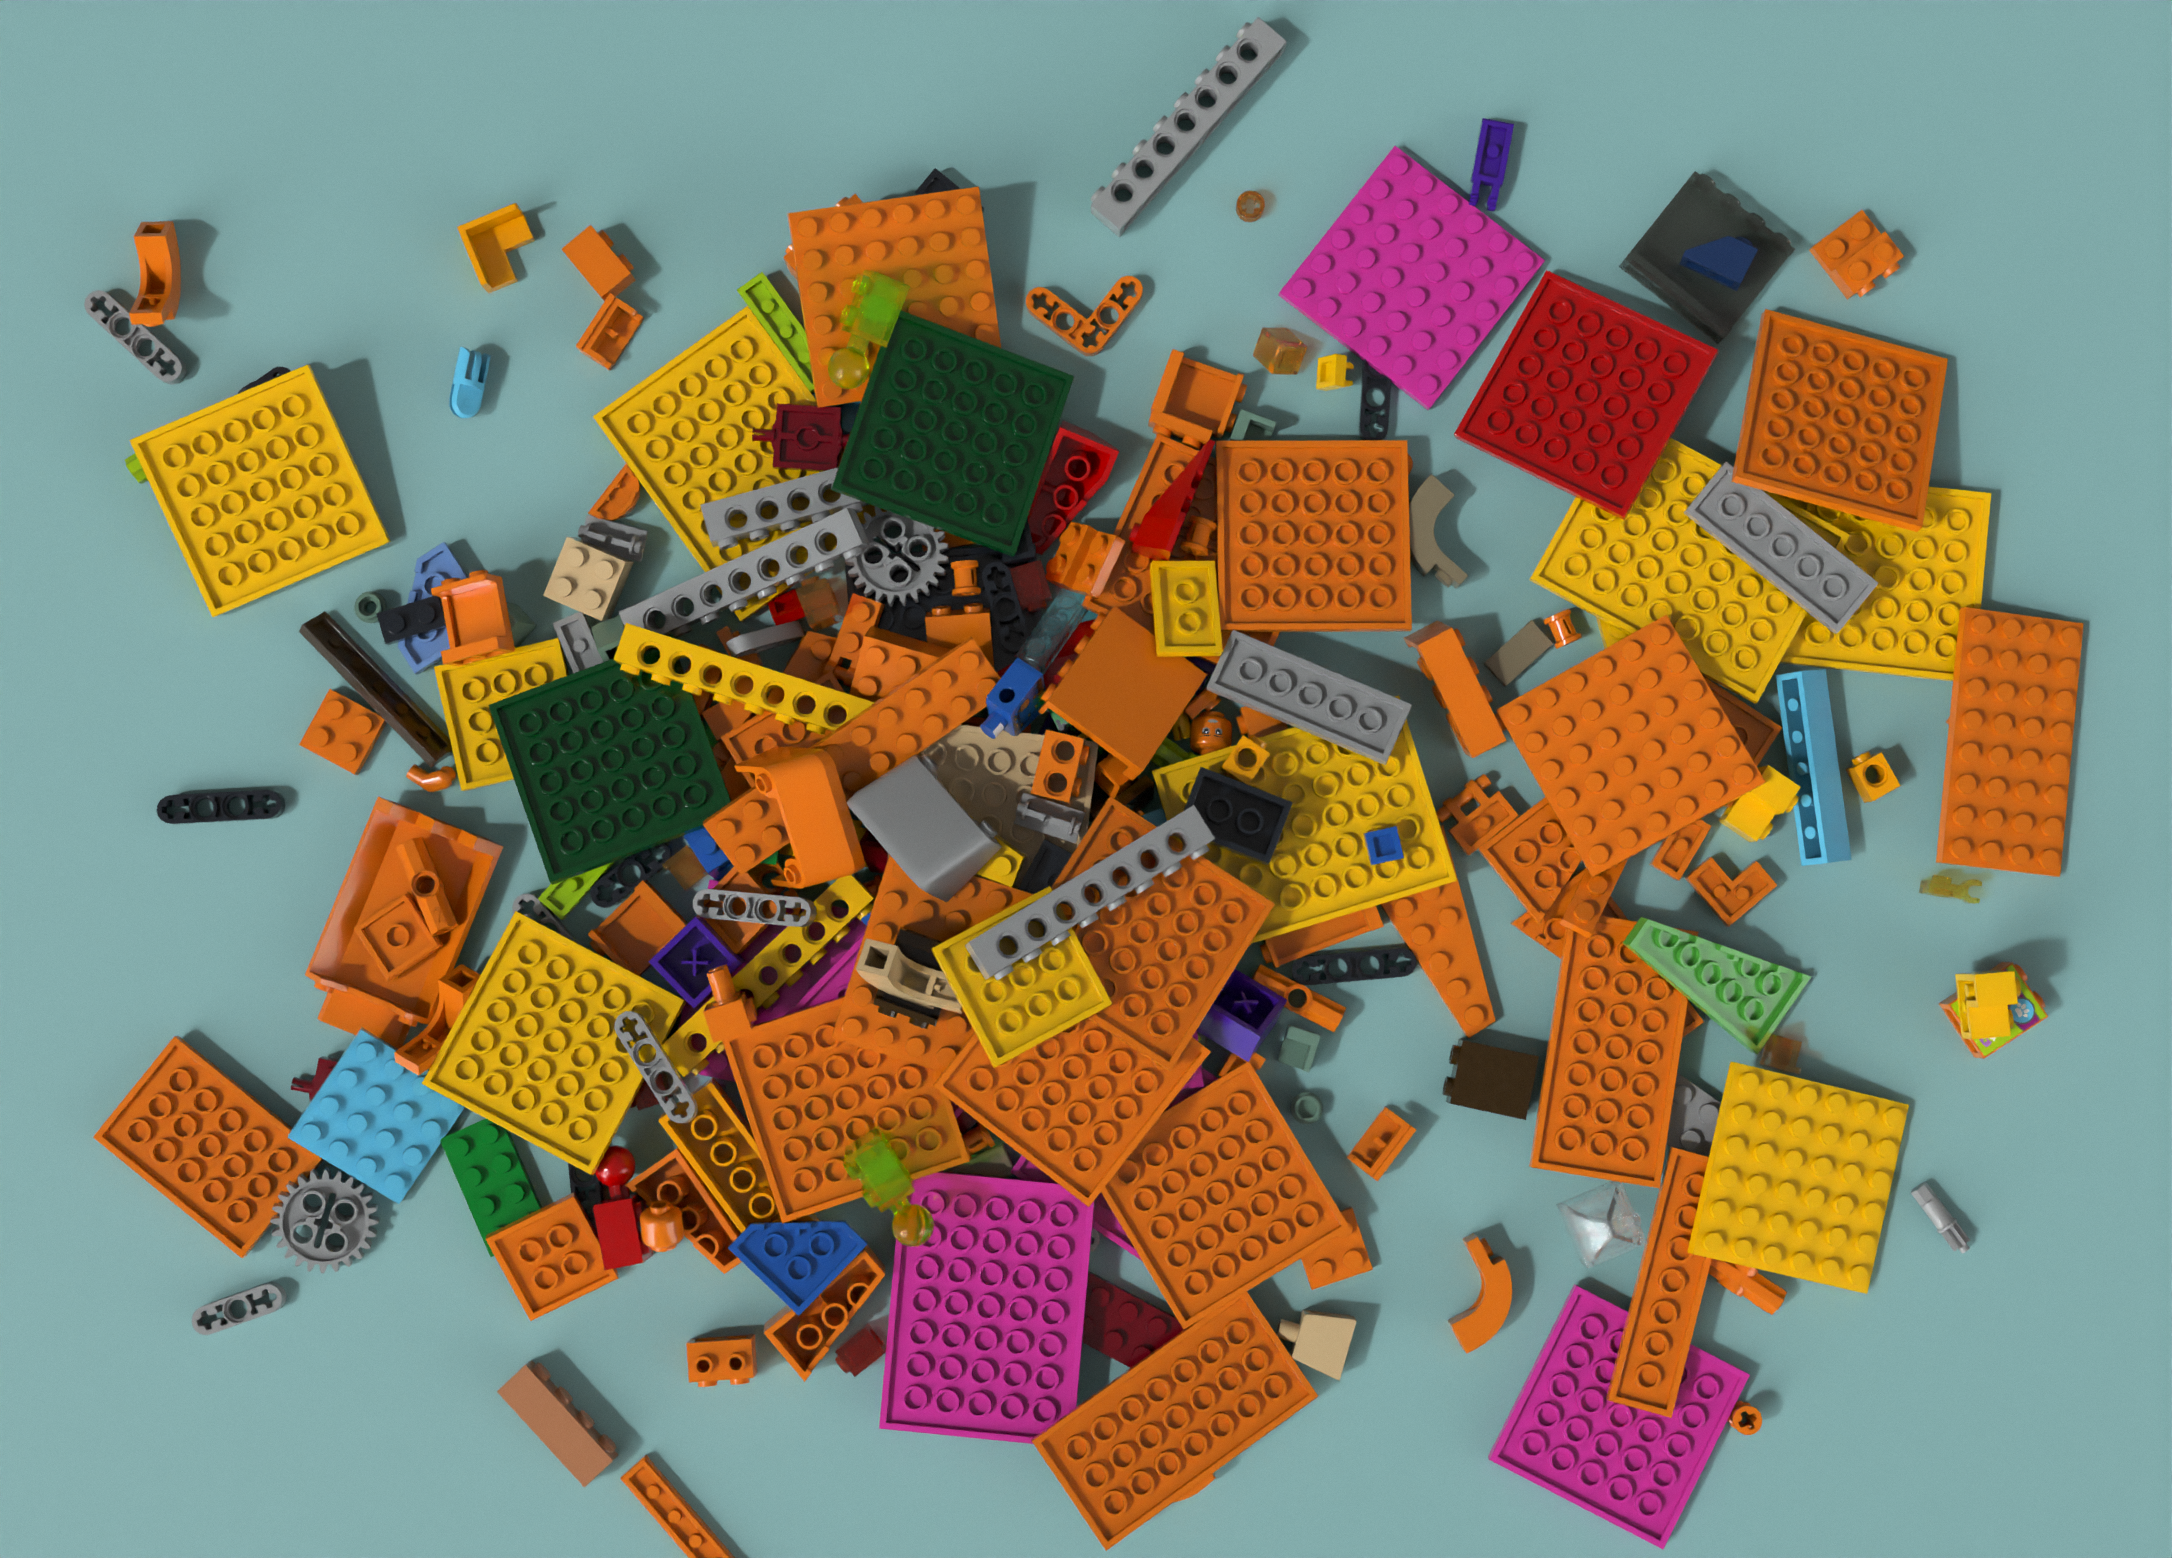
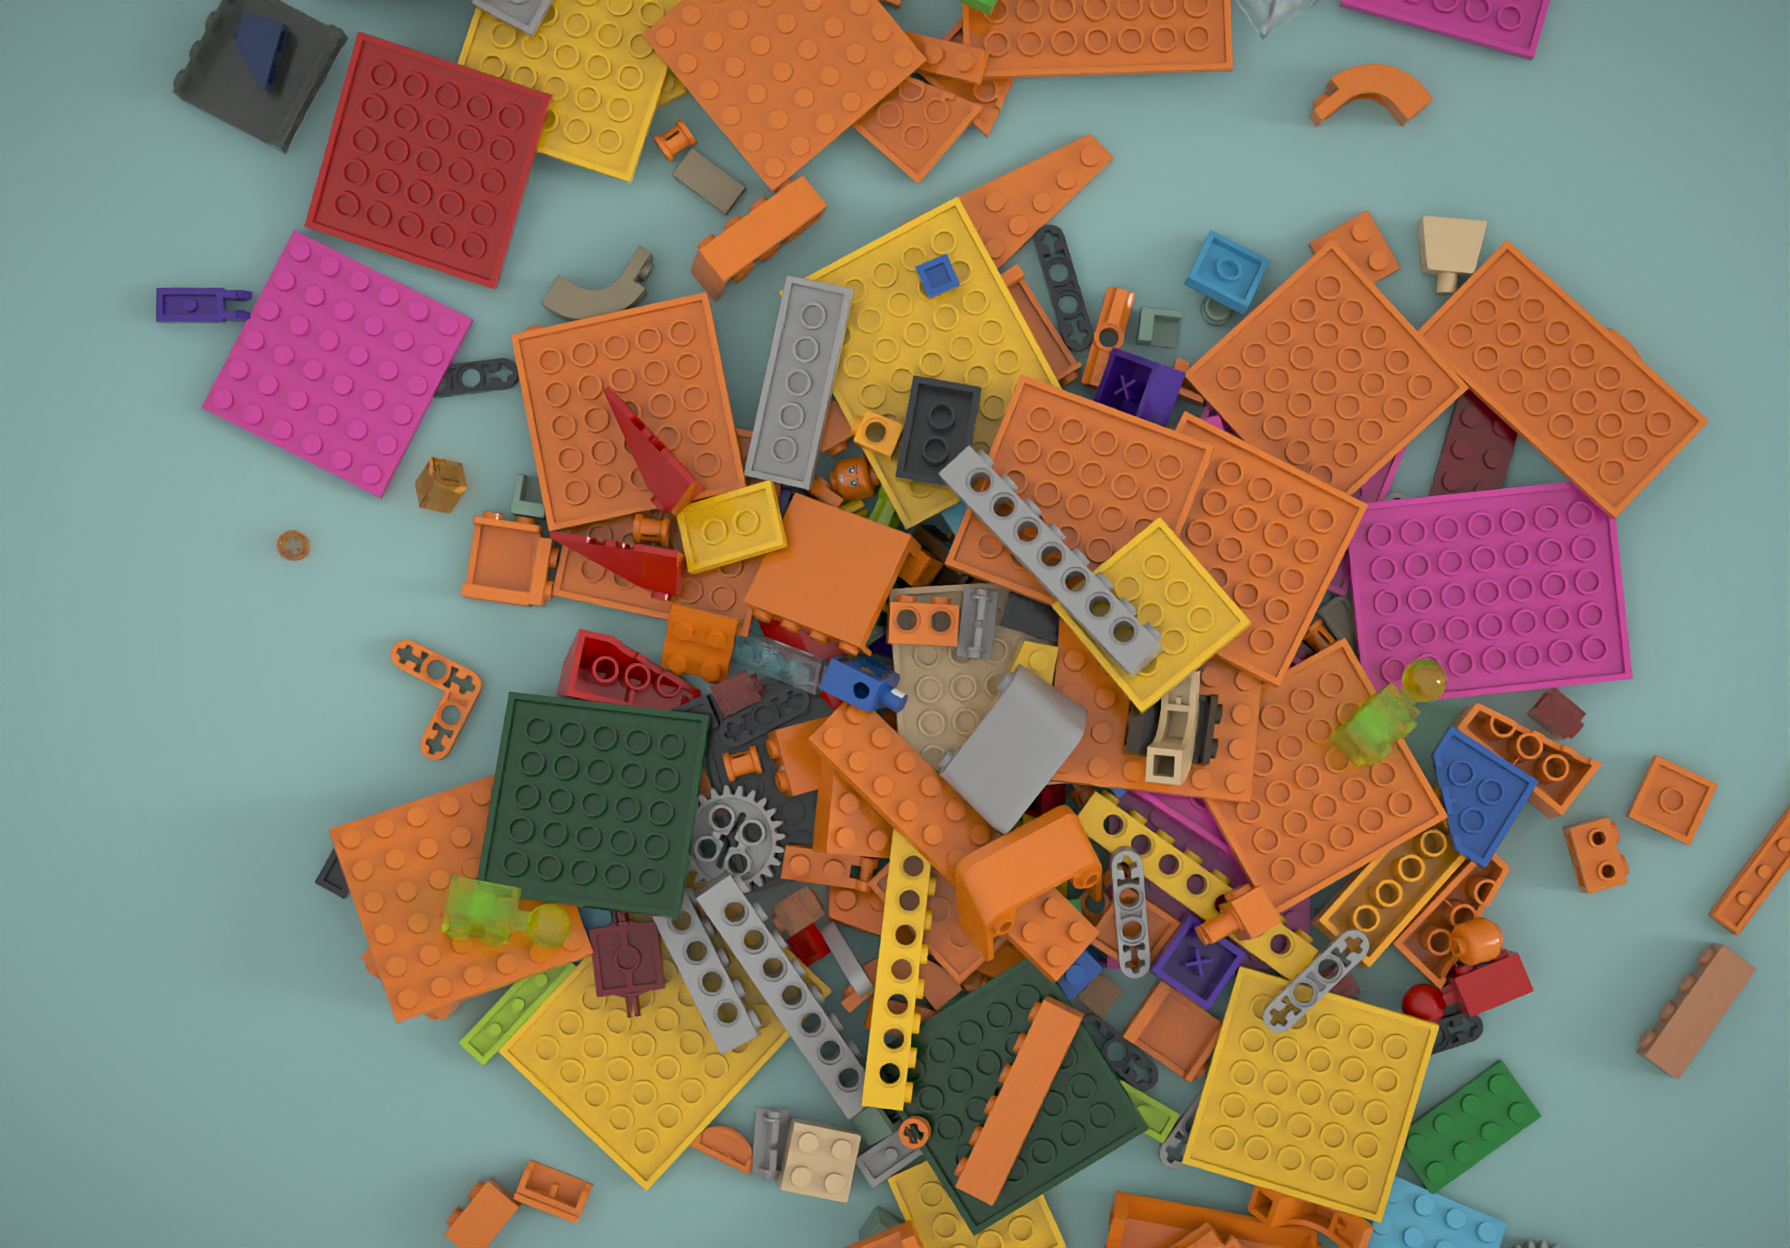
camera: 105 degrees left, 0 degrees up
orange plate [486,1192,619,1321] -> none
light grey brick [1090,17,1287,237] -> none
yellow tile [1316,354,1354,391] -> none
orange hinge [1346,1106,1416,1182] -> none
orange plate [1436,774,1519,856] -> none
dark brown panel [1442,1039,1539,1120] -> none
none -> red wedge [603,386,705,516]
none -> orange bush [898,1116,931,1149]
none -> orange brick [954,996,1085,1206]
none -> dark azure plate [1184,230,1270,315]
none -> orange plate [1626,755,1718,845]

